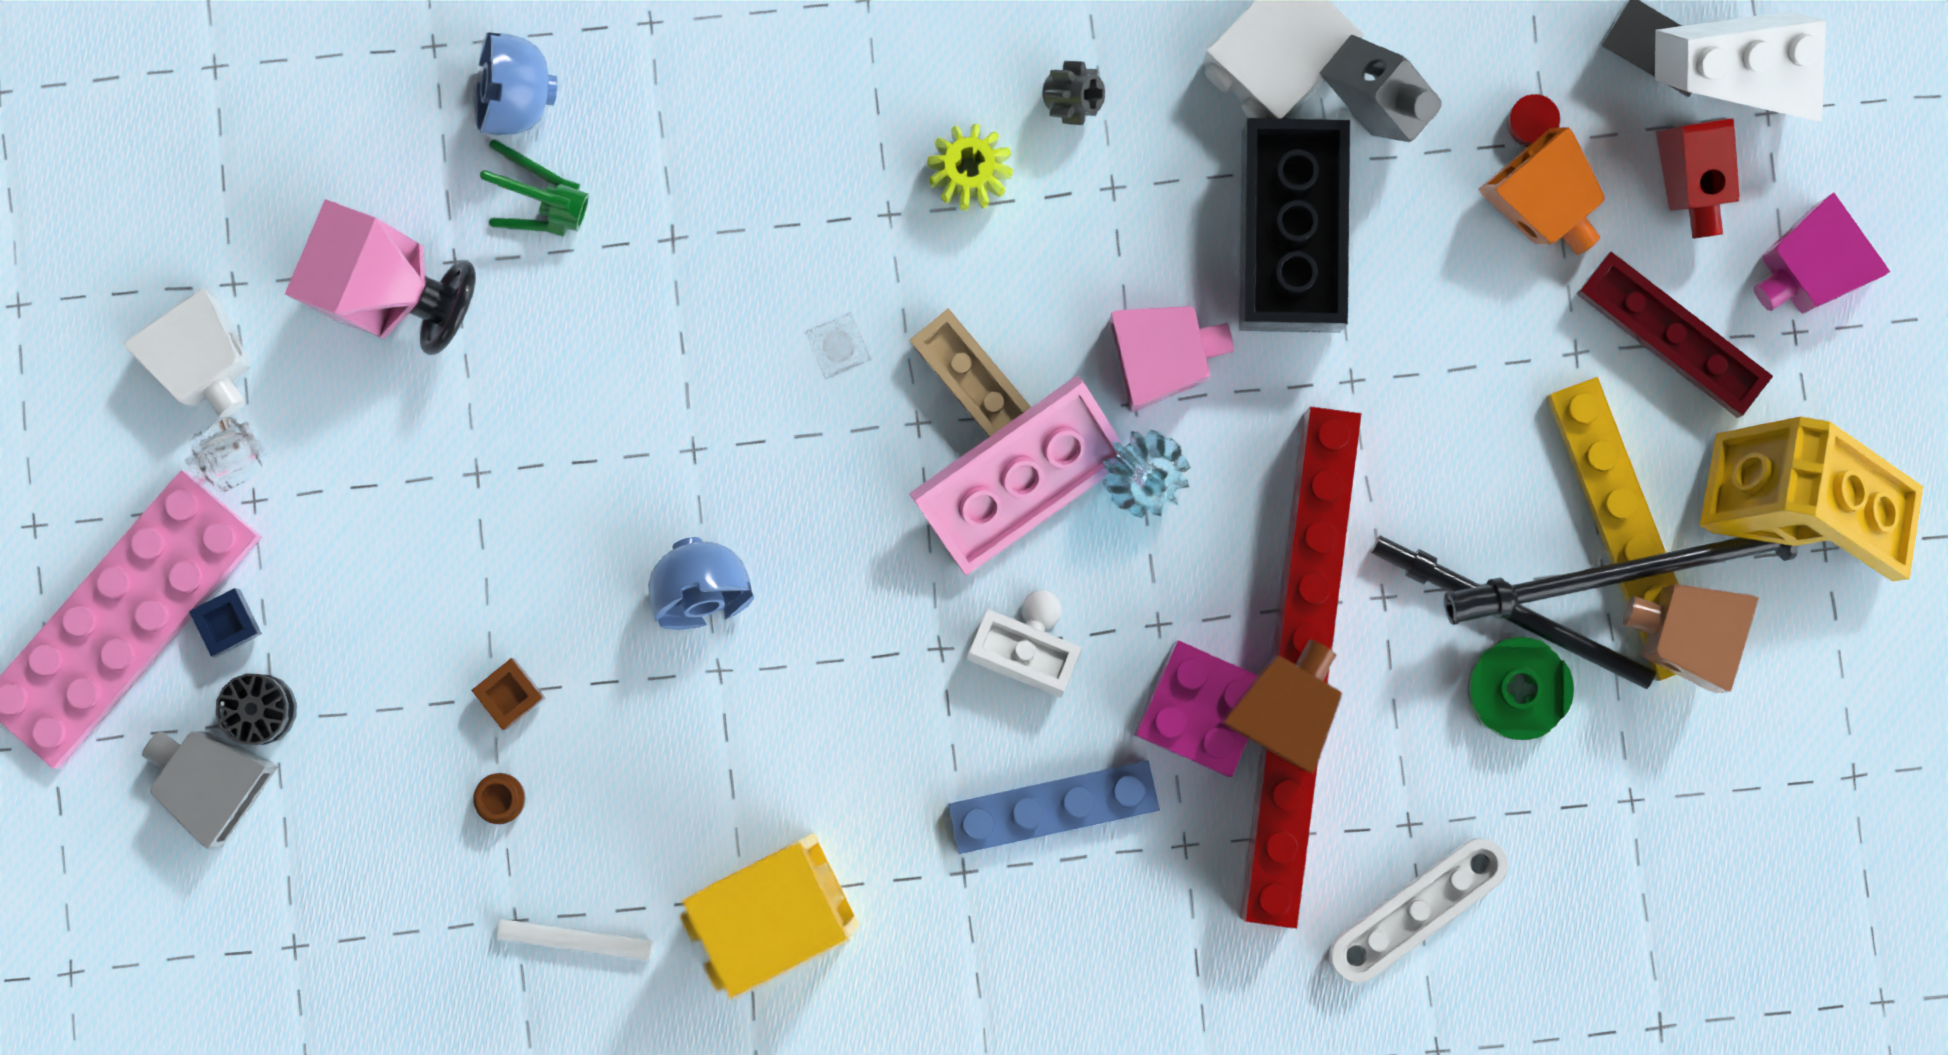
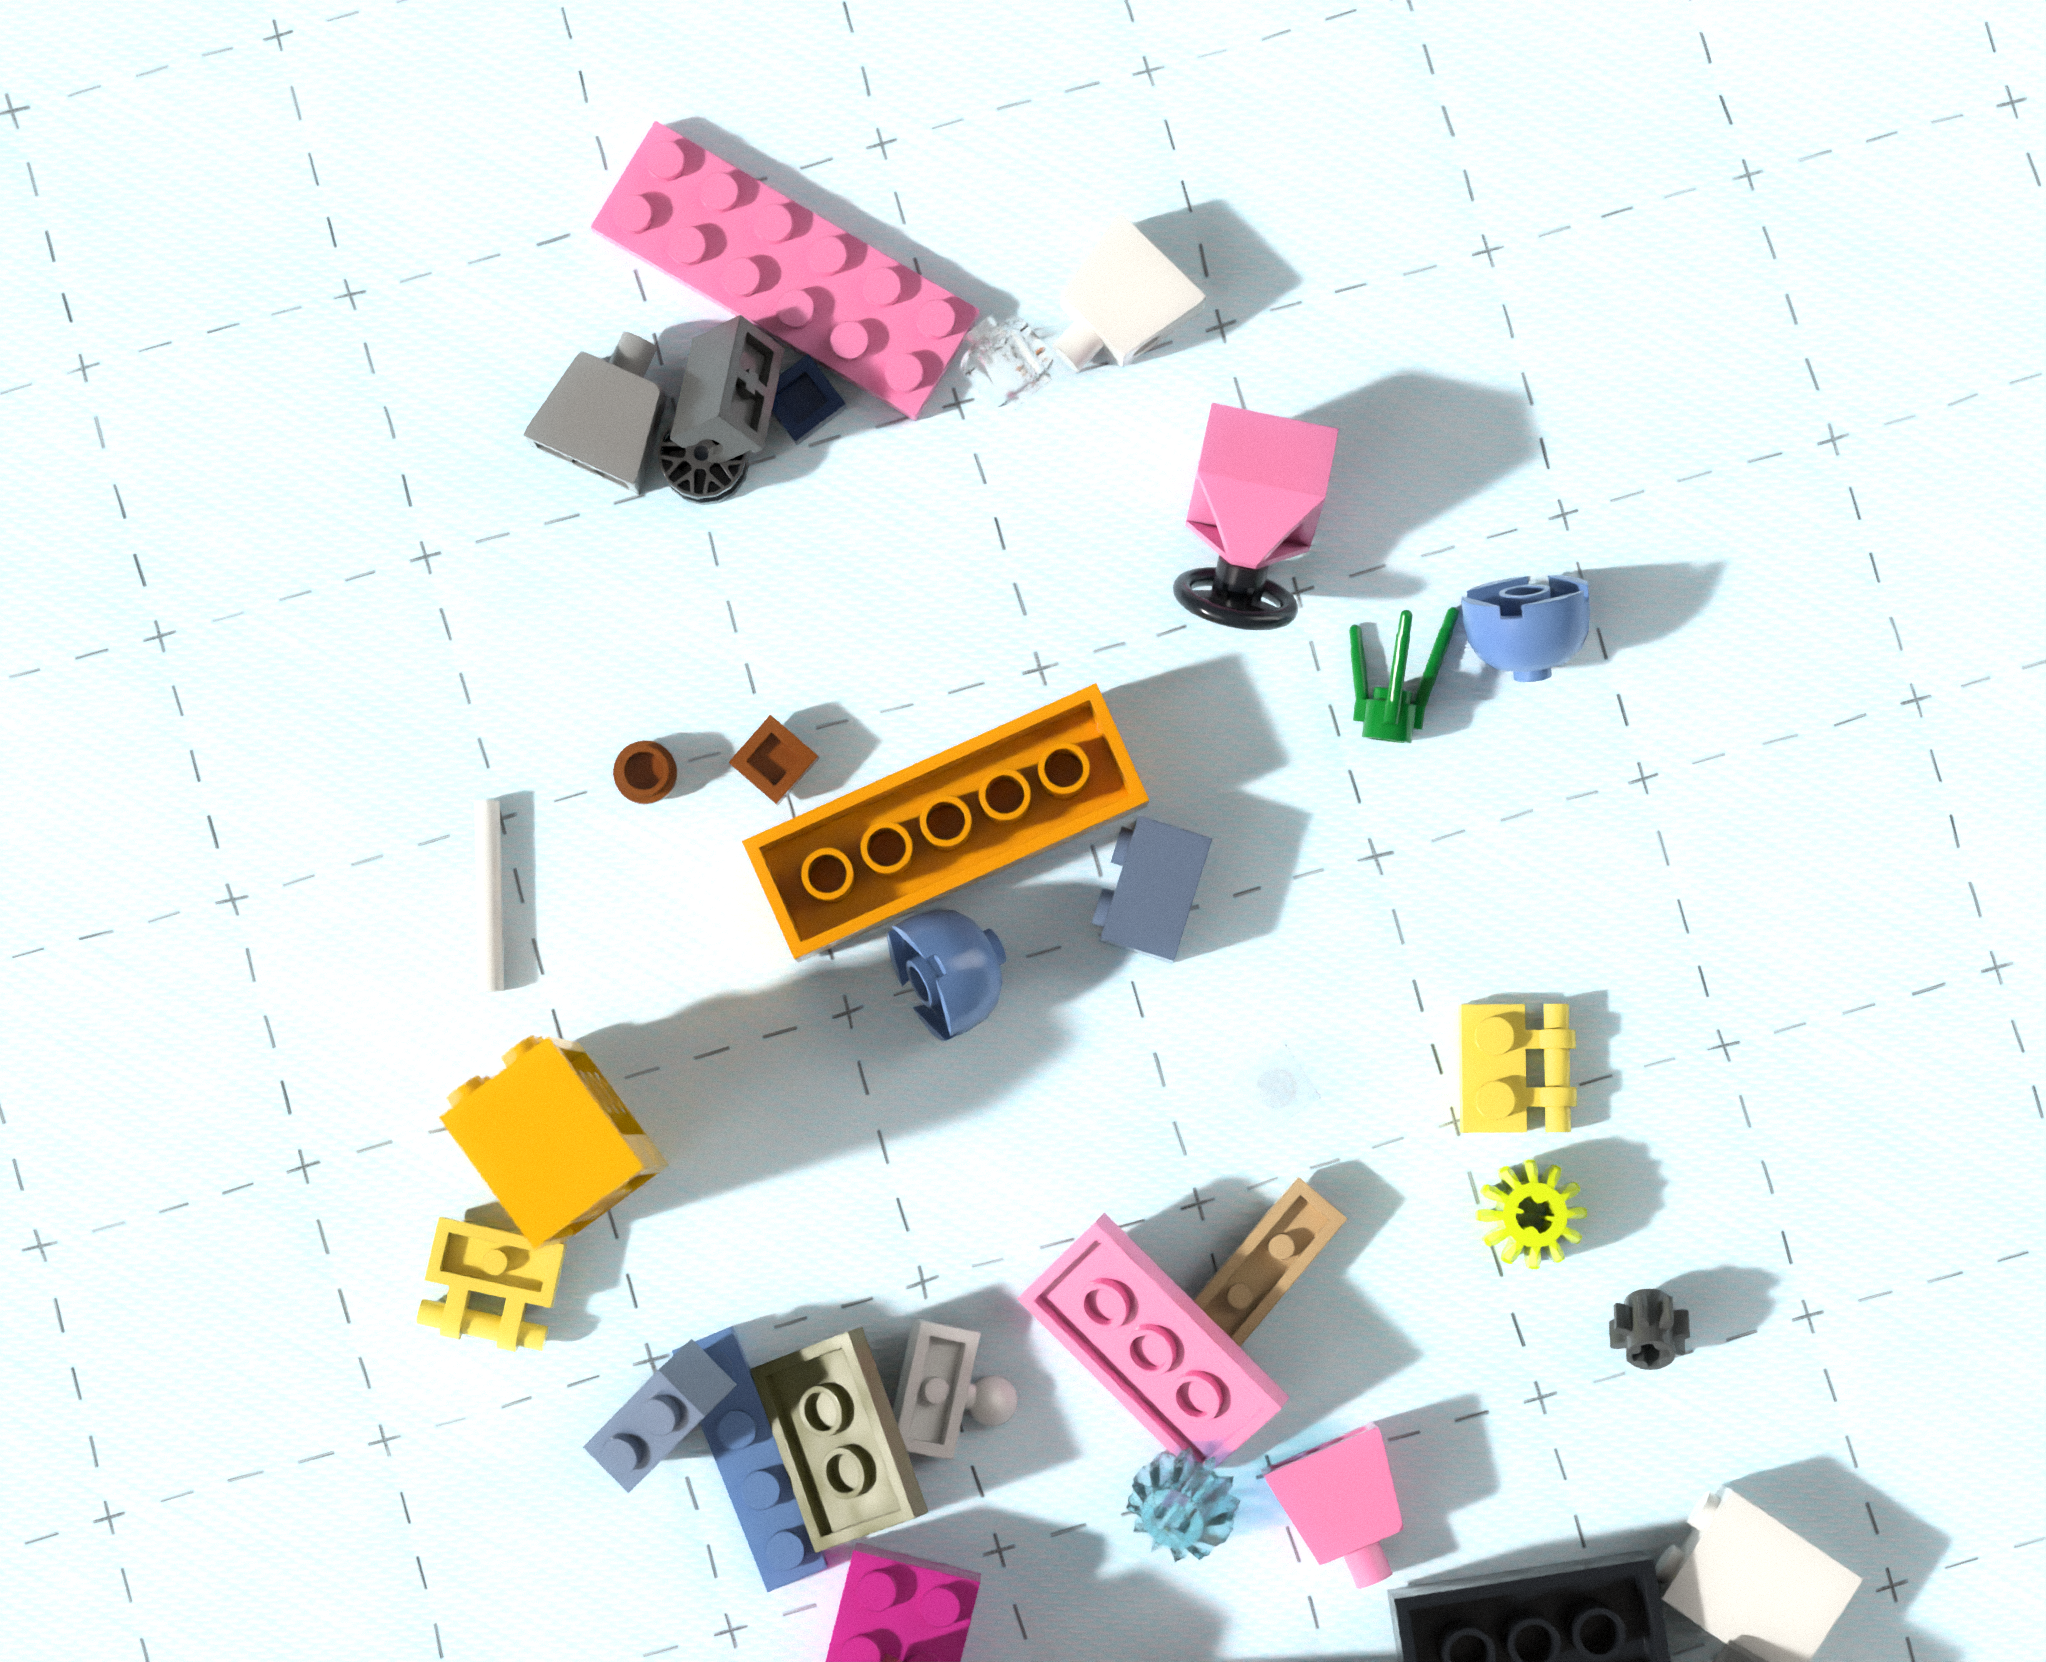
camera: 75 degrees right, 0 degrees up
none -> light yellow plate [417,1216,567,1352]
none -> brick [583,1339,737,1494]
none -> dark grey hinge [670,315,785,463]
none -> light orange brick [742,683,1149,963]
none -> plate [750,1326,929,1553]
none -> sand blue brick [1091,815,1212,964]
none -> light yellow plate [1458,1004,1577,1133]

